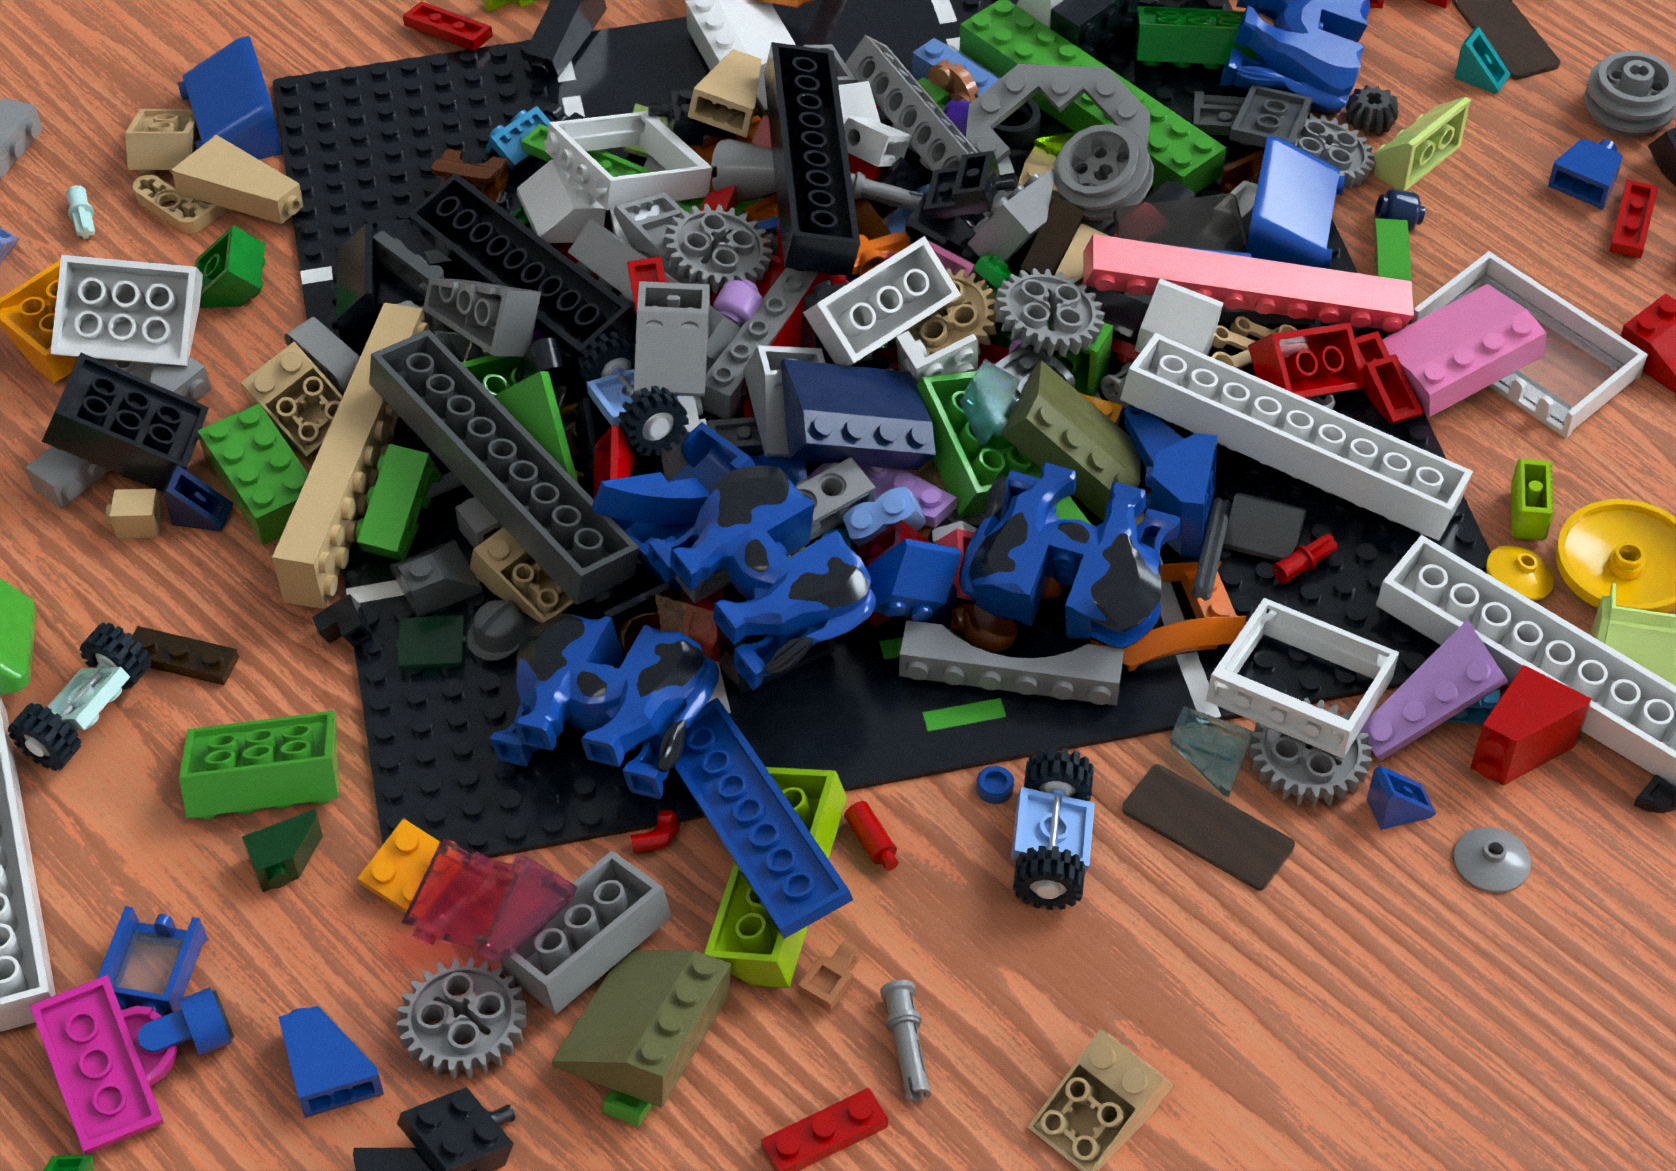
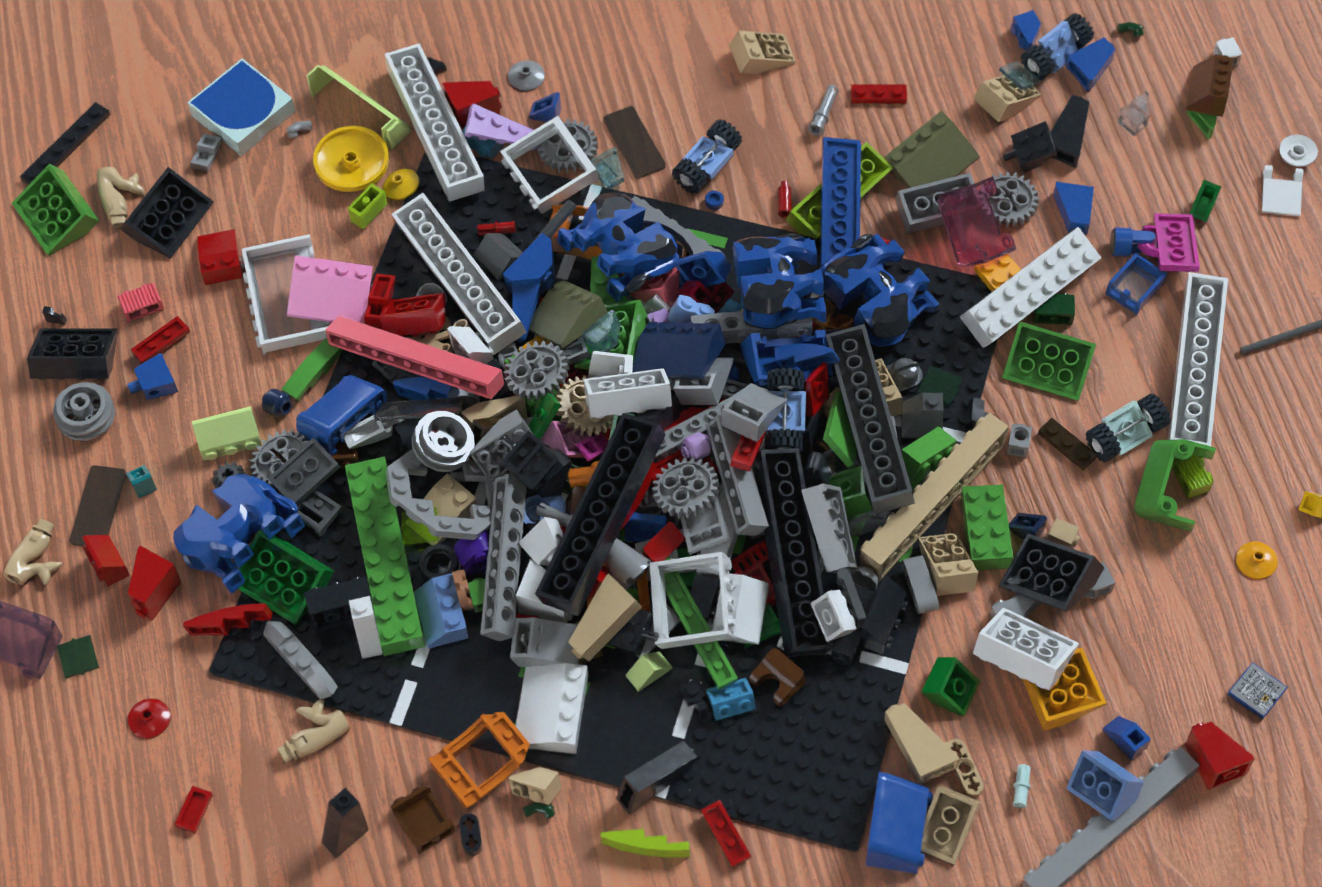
camera: 150 degrees left, 10 degrees up
none -> white slope [810,590,857,642]
none -> white brick [960,227,1101,348]
none -> light grey brick [1007,424,1032,458]

